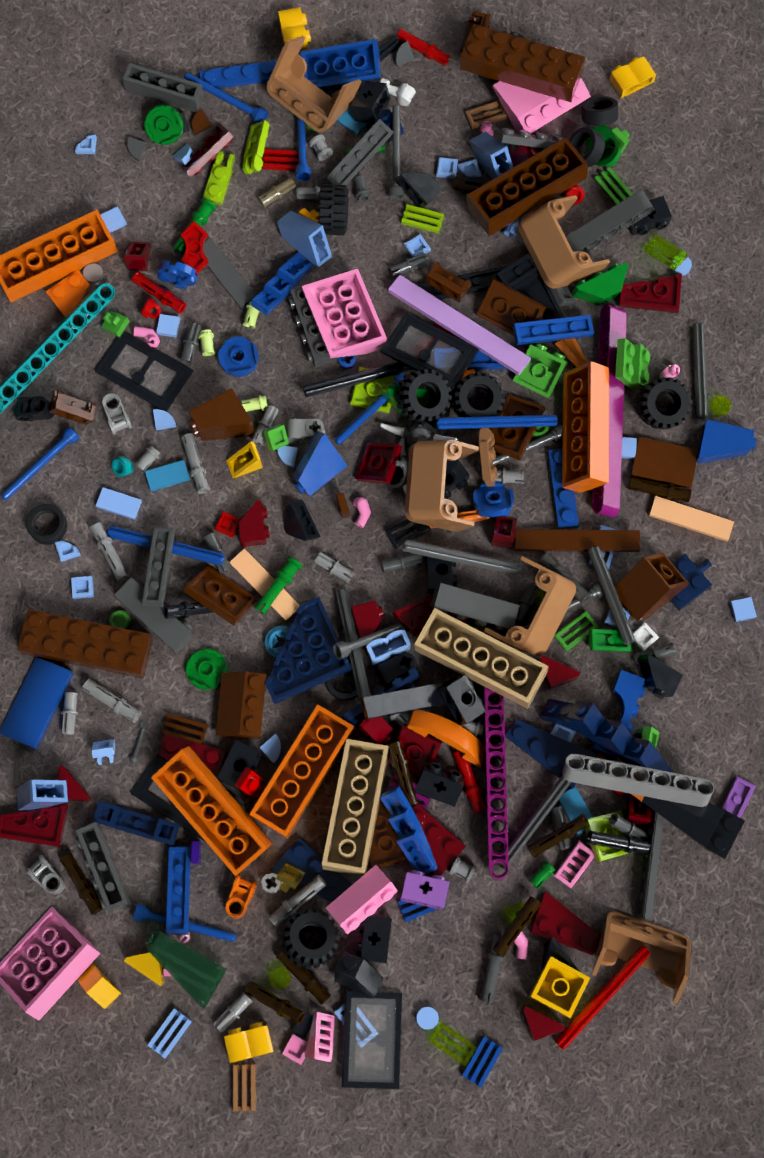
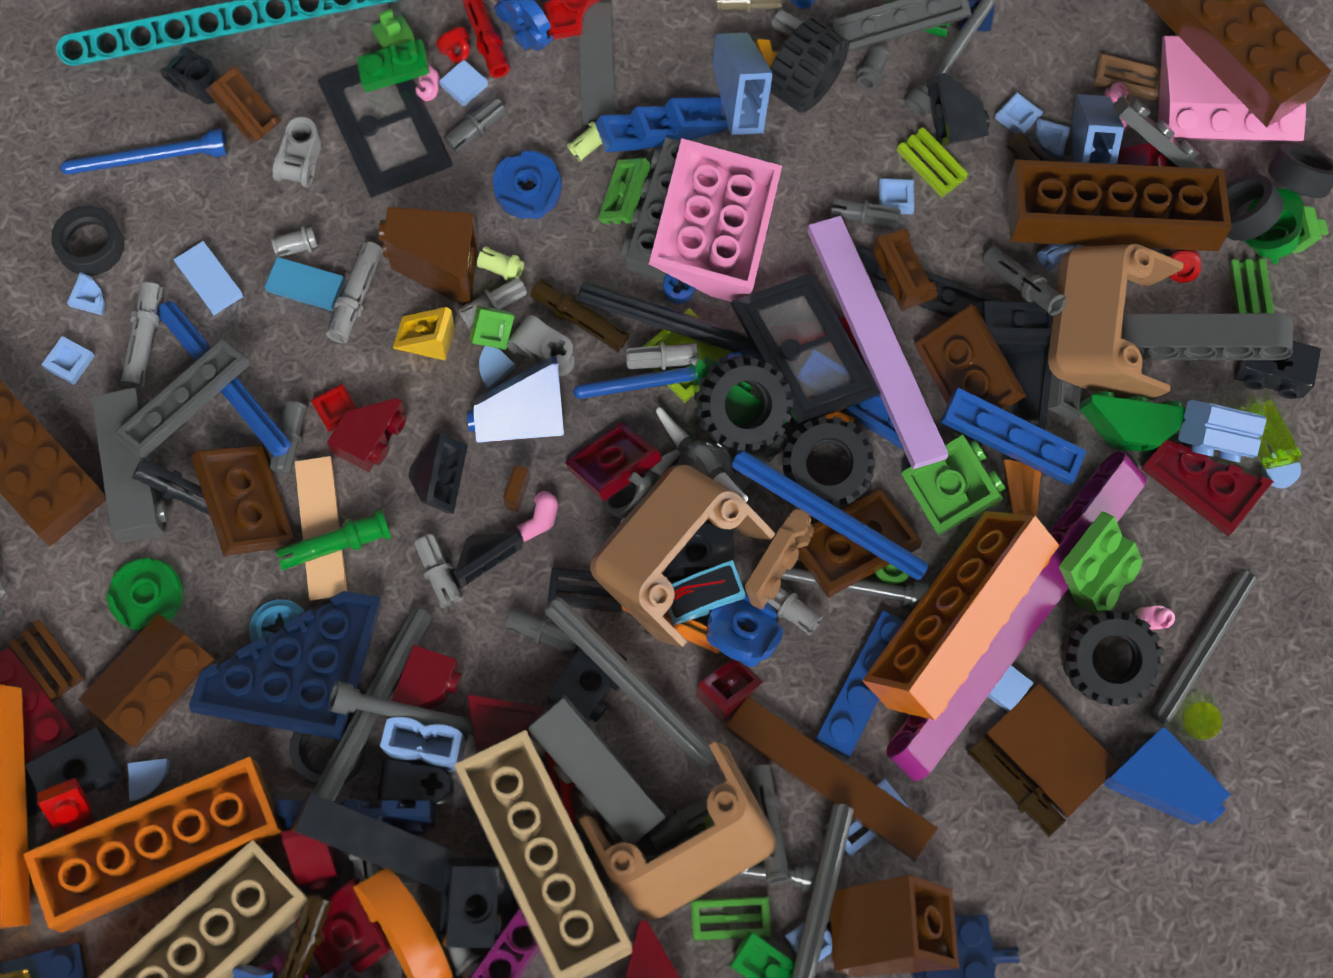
camera: 30 degrees right, 5 degrees down
bright green tile [109,610,131,629] -> none
teal tile [112,456,134,477] -> none
light blue tile [153,409,176,430] -> none
yellowish green pin [198,330,215,356] -> none
light nougat tile [649,496,734,542] -> none
none -> green plate [356,39,430,93]
none -> black slope [454,533,522,588]
none -> dark brown pin [530,278,630,353]
none -> bright green tile [598,158,651,225]
none -> light grey axle [626,342,698,371]
none -> black slope [668,560,746,626]
none -> dark grey pin [983,247,1067,316]
none -> medium blue brick [1178,400,1267,462]

